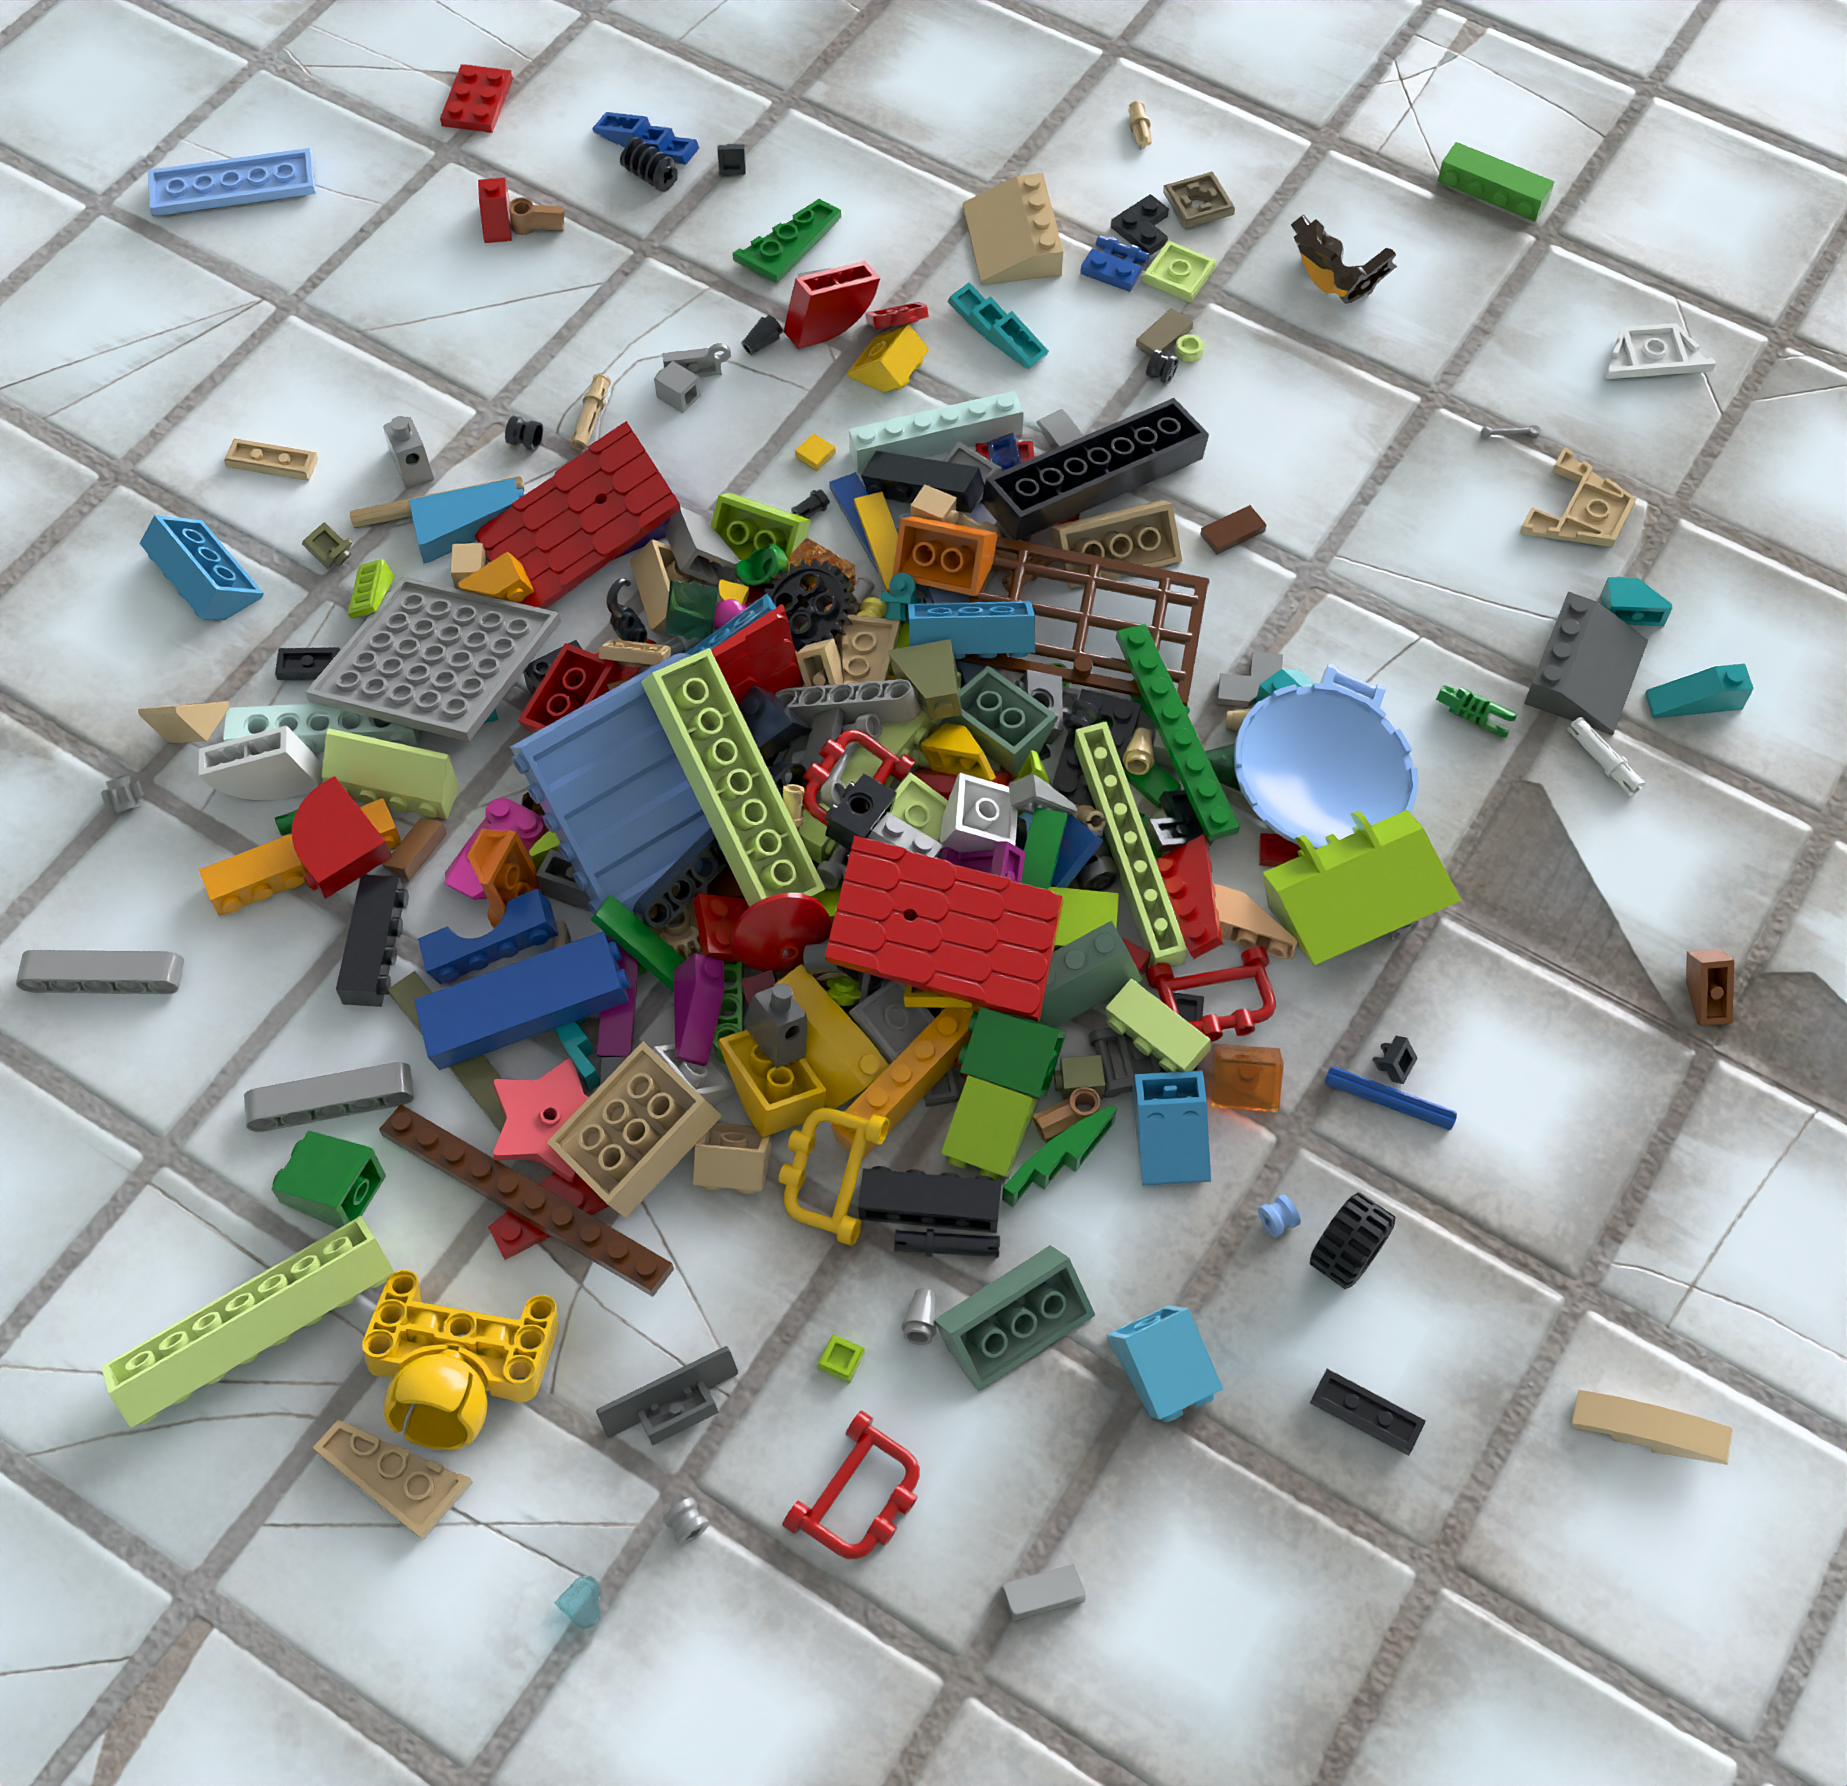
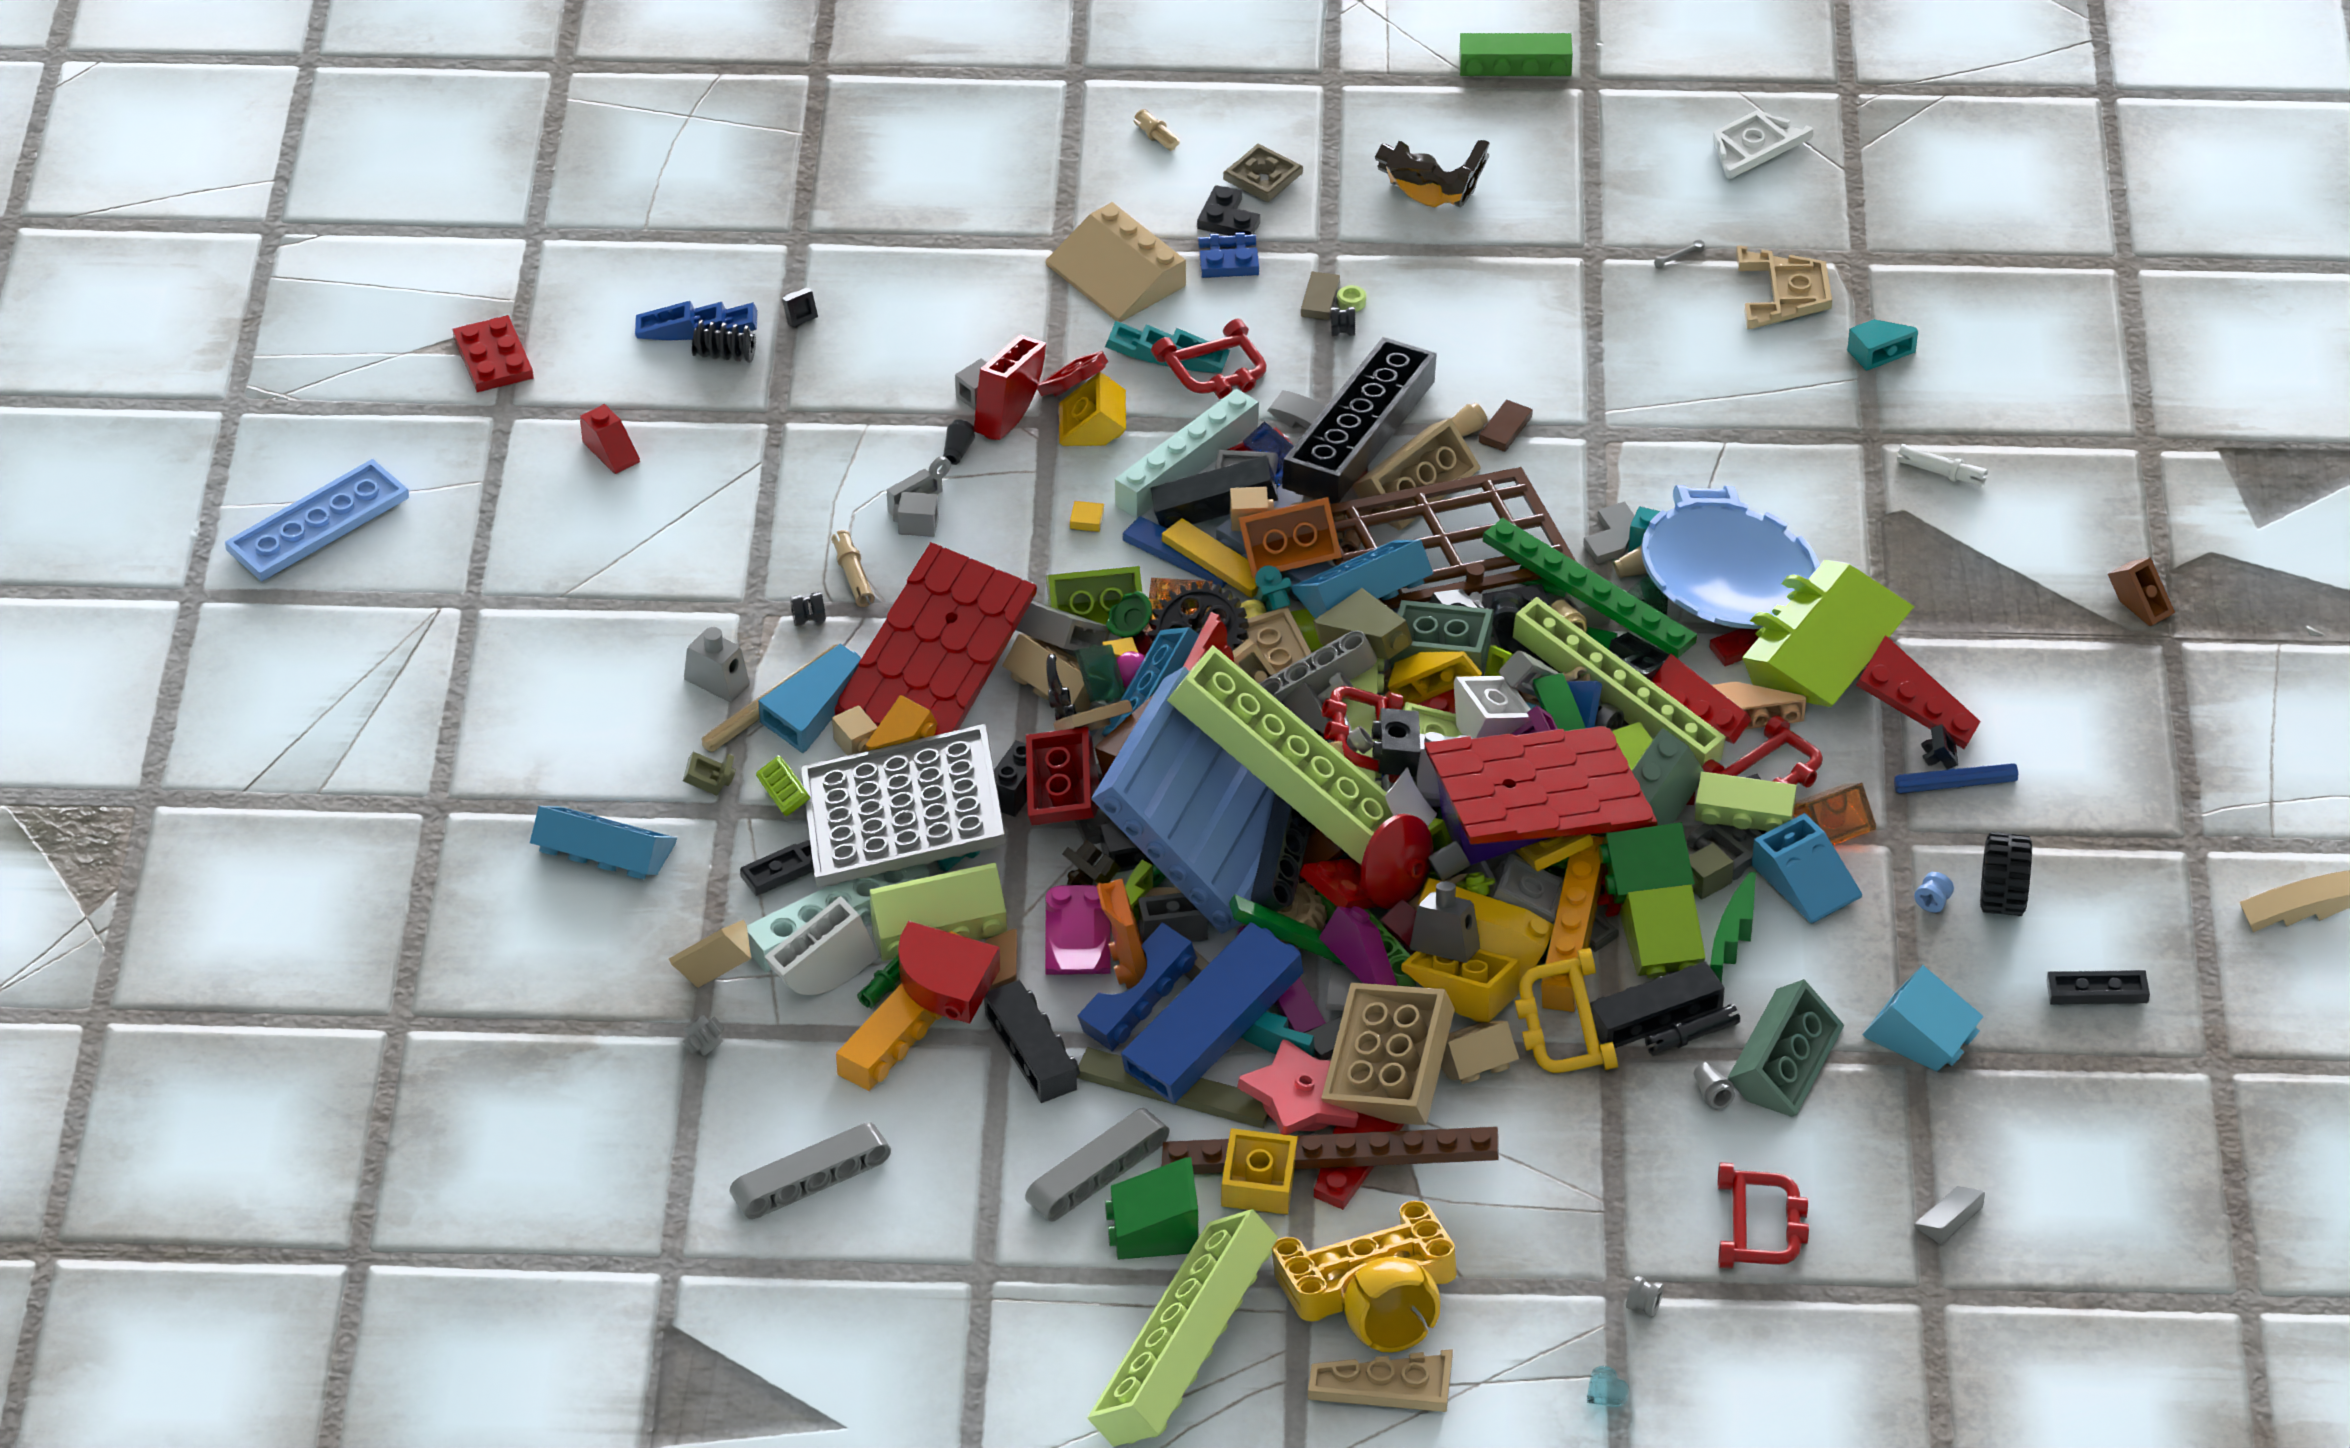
camera: 30 degrees left, 15 degrees down
tan tile [224,438,318,481] -> none
medium nougat piece [509,197,565,235] -> none
dark grey bracket [596,1346,738,1446] -> none
green wing [732,199,841,283] -> none
black pin [791,489,830,519] -> none
lime tile [817,1334,865,1383] -> none
medium nougat piece [1033,1087,1100,1144] -> none
yellowish green tile [1142,240,1217,303] -> none
green hinge [1436,685,1518,738] -> none
dark grey slope [1524,592,1648,735] -> none
teal slope [1645,663,1754,719] -> none
none -> red bar [1151,318,1267,399]
none -> yellow slope [1221,1128,1298,1215]
none -> white sticker [1385,767,1437,826]
none -> tan cone [1451,403,1488,437]
none -> red wing [1856,635,1981,749]

